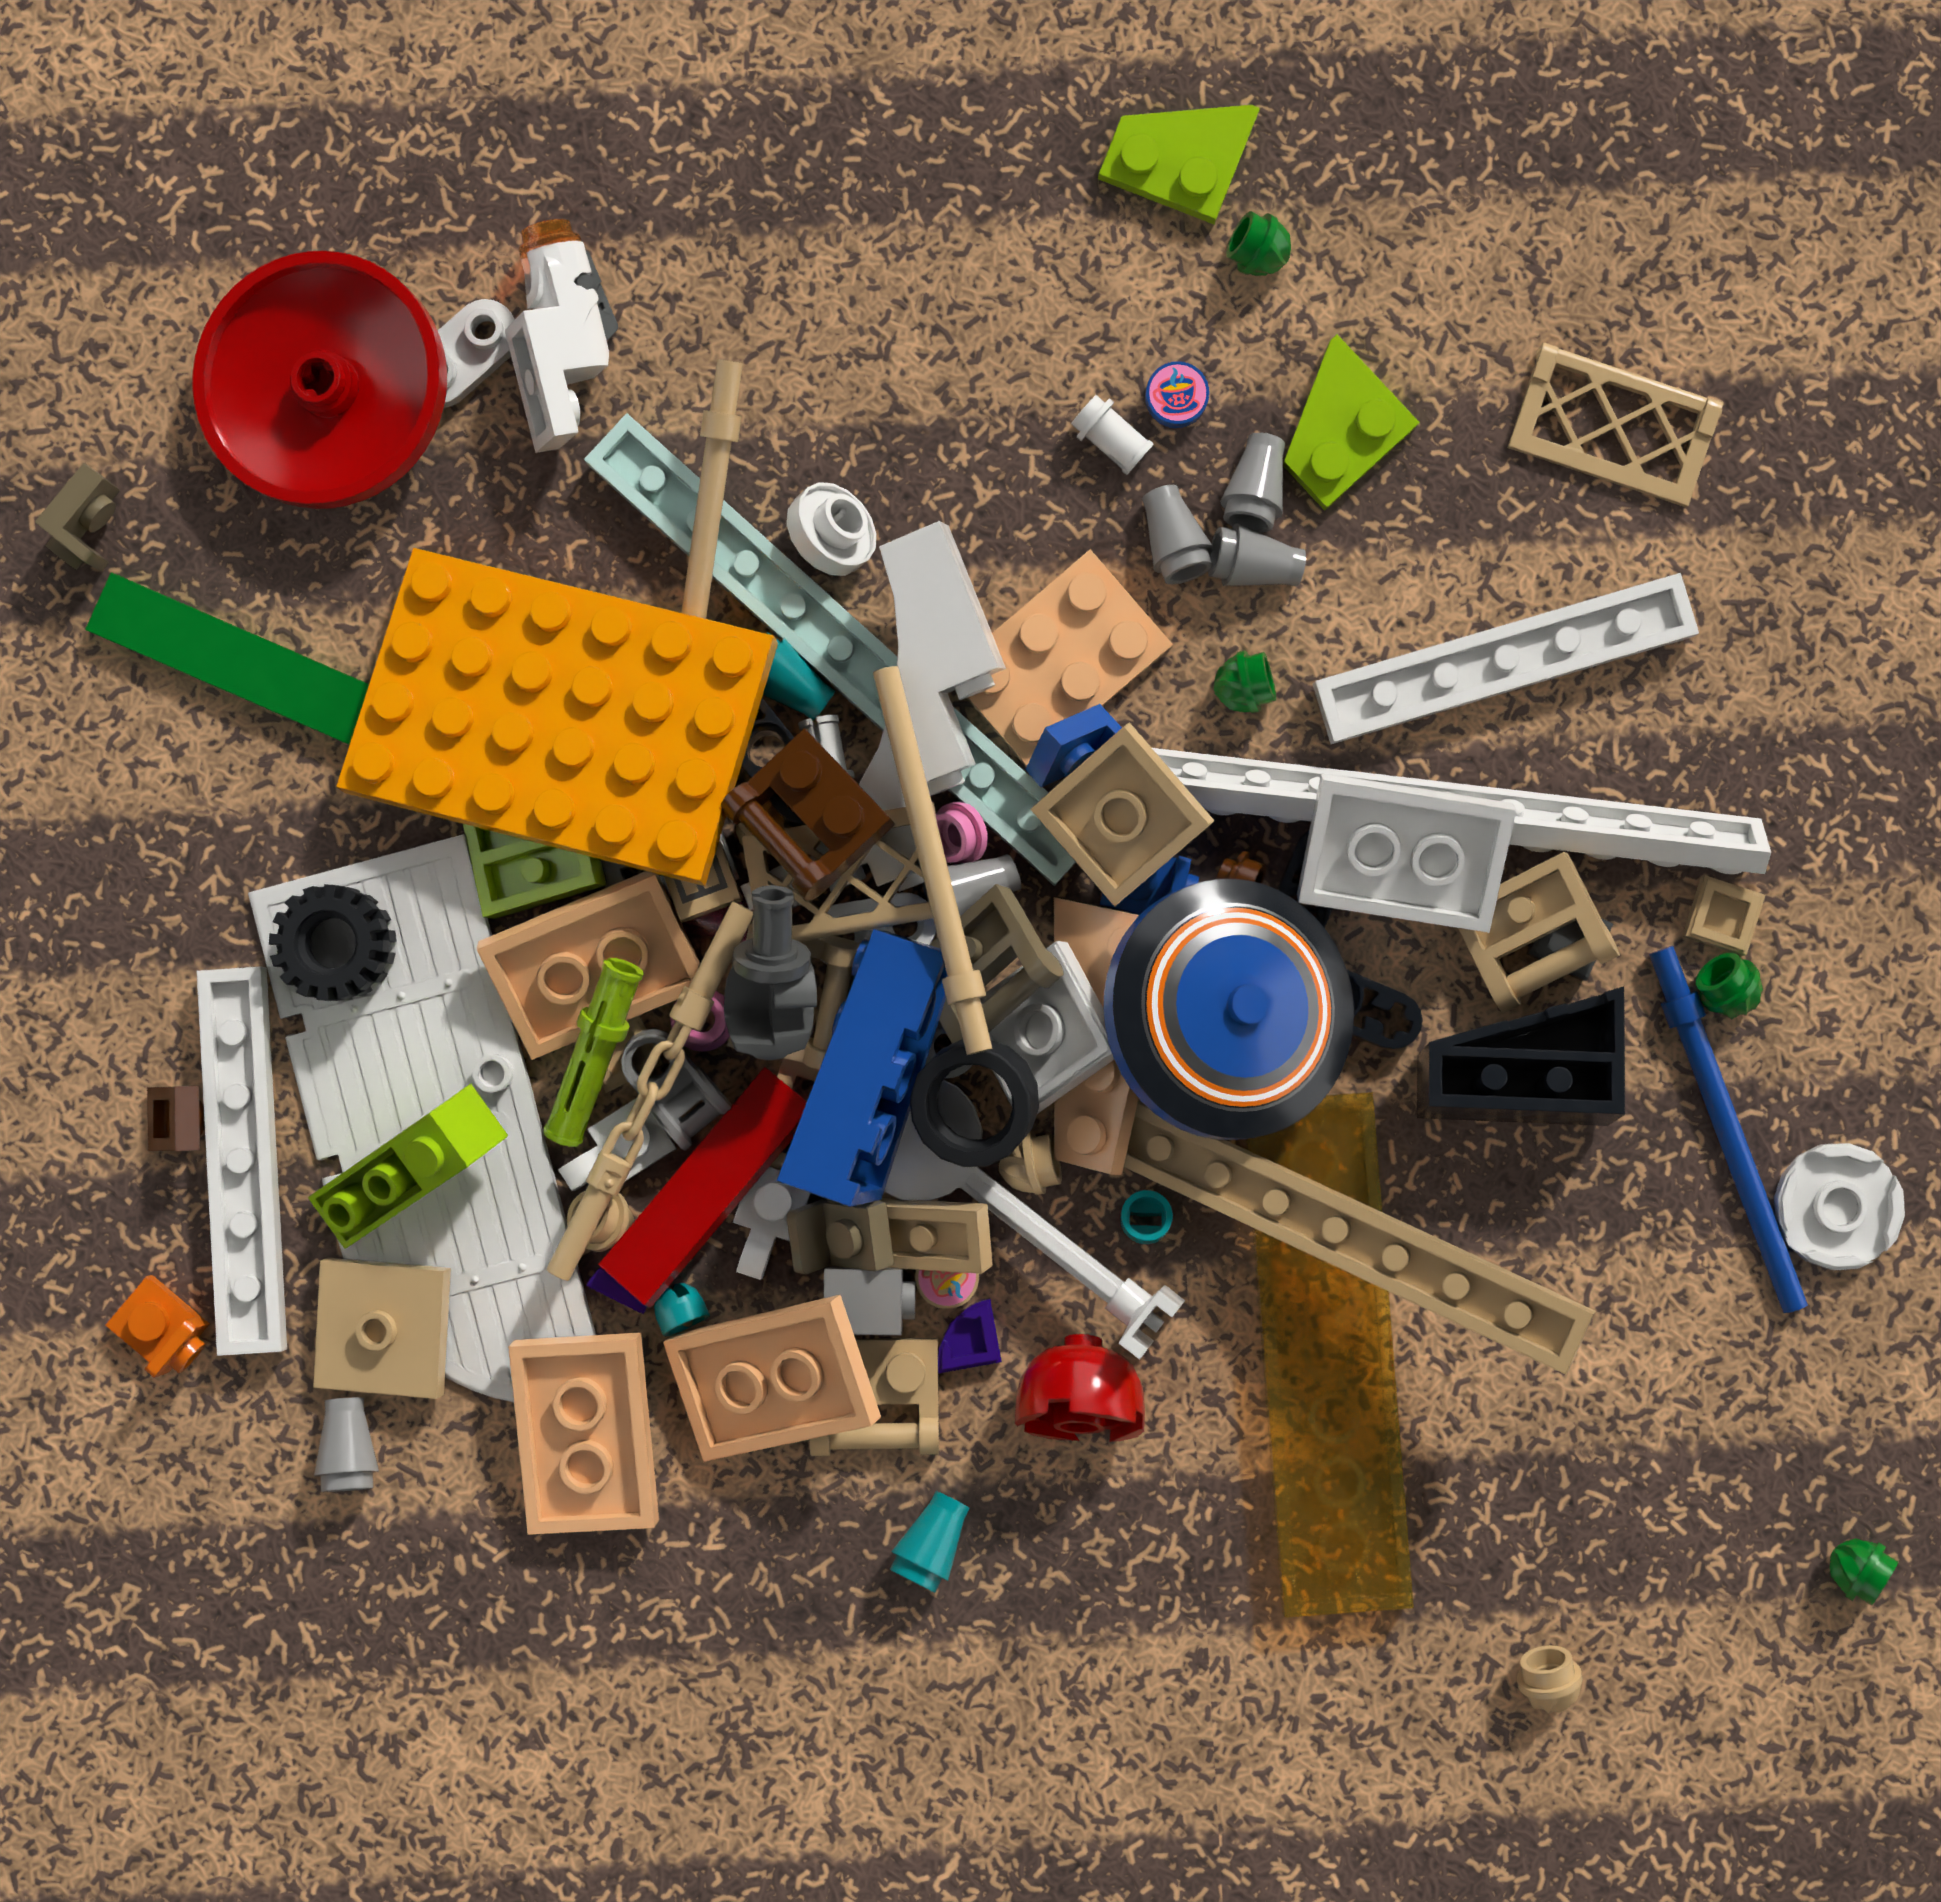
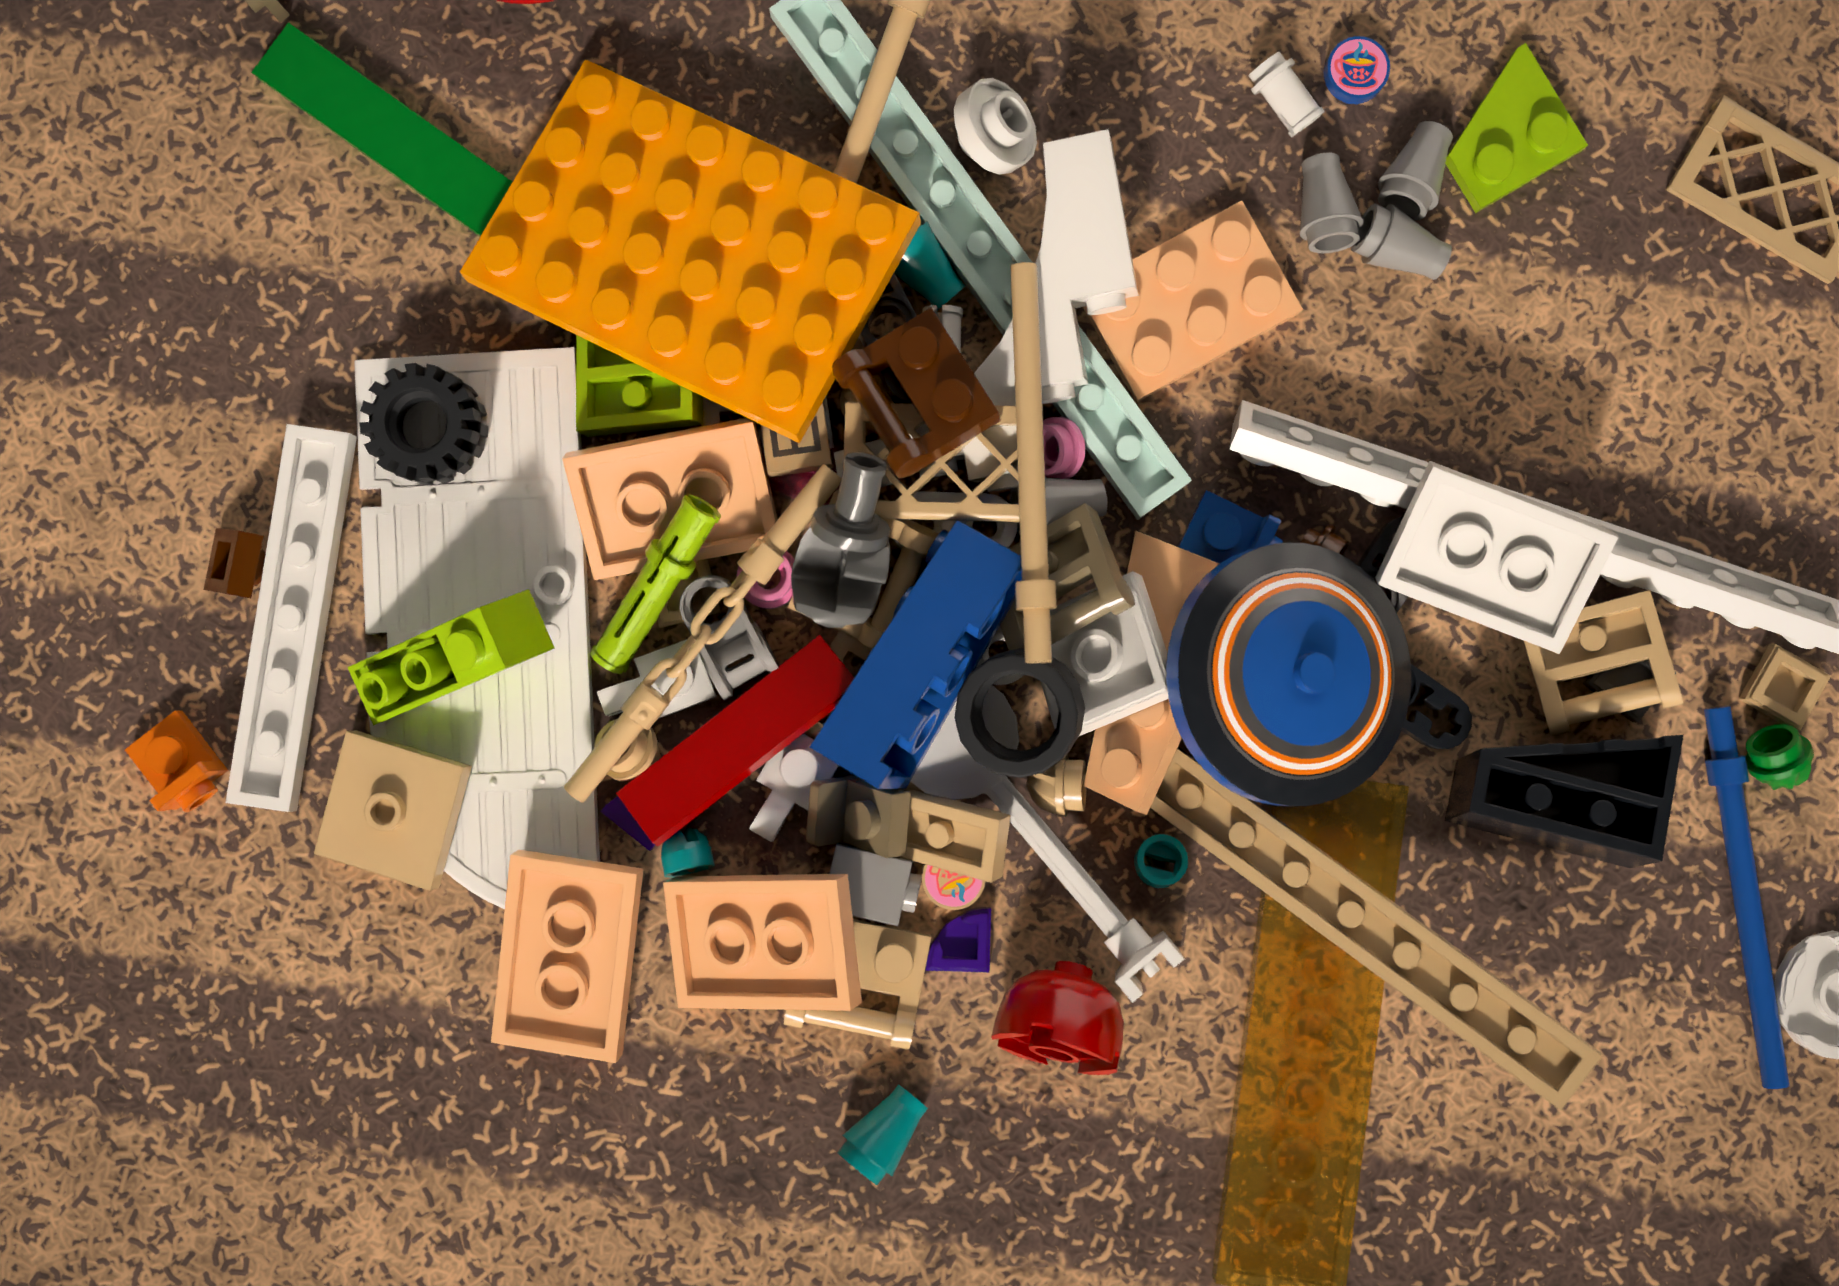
camera: 10 degrees right, 0 degrees up
light grey cone [314,1397,379,1492] -> none
blue bracket [1025,704,1122,787] -> none
tan plate [1031,722,1215,906] -> none
green plate [1213,650,1276,714] -> none
white plate [1312,573,1699,744] -> none

